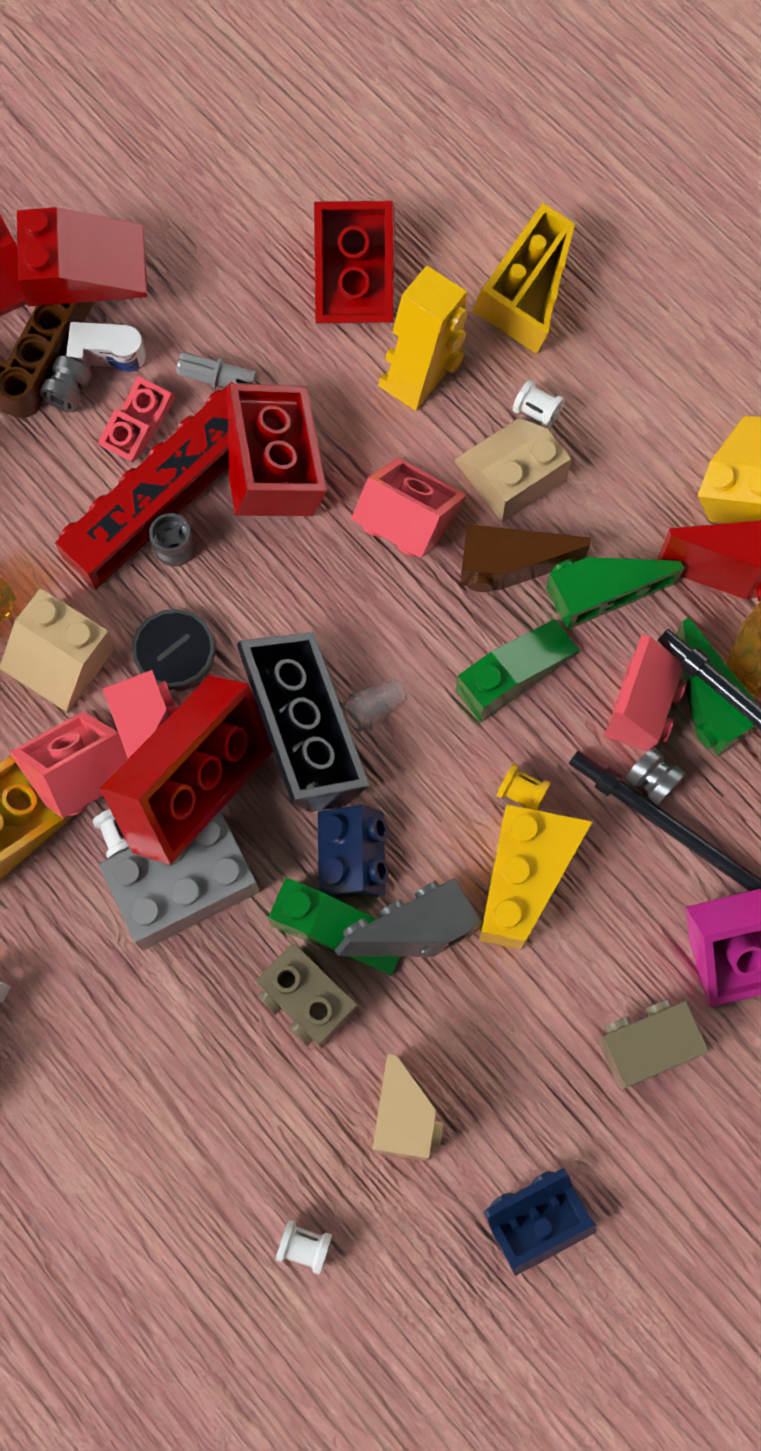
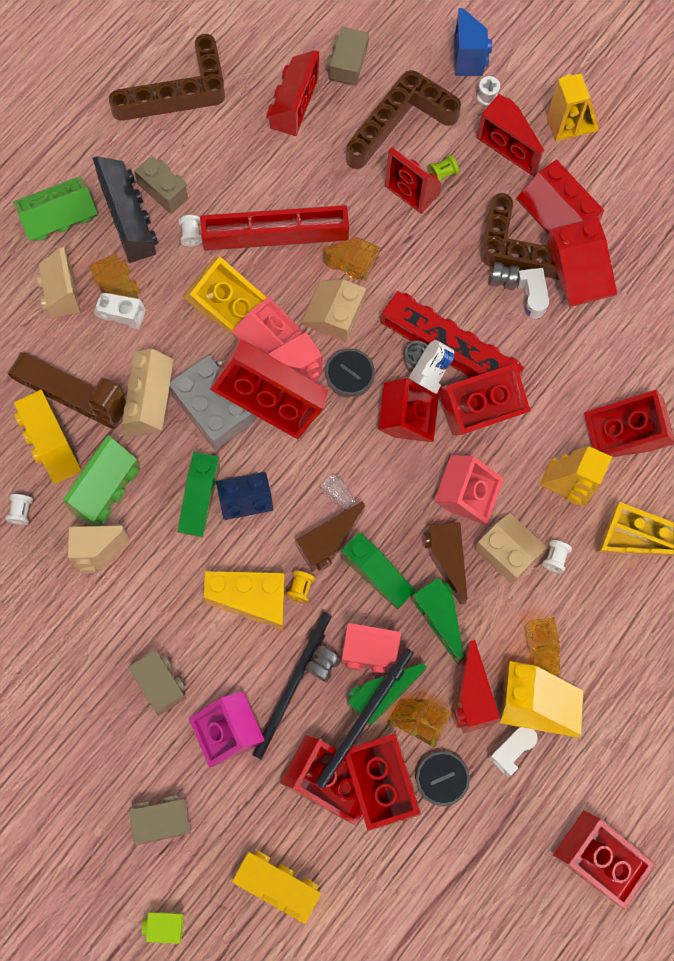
camera: 75 degrees right, 0 degrees up
coral slope [98,376,176,463] -> none
light grey axle [177,352,257,389] -> none
black slope [236,632,369,812] -> none
dark tan brick [255,943,358,1048] -> none
dark grey slope [334,879,482,957] -> none
dark blue bracket [484,1168,596,1276] -> none
none -> reddish brown beam [8,352,126,429]
none -> yellow wedge [13,389,82,485]
none -> bright green slope [63,435,140,526]
none -> tan slope [122,348,174,437]
none -> reddish brown slope [296,501,365,571]
none -> red slope [378,378,439,442]
none -> white leg [409,340,454,394]
none -> clear yellow slope [524,617,560,675]

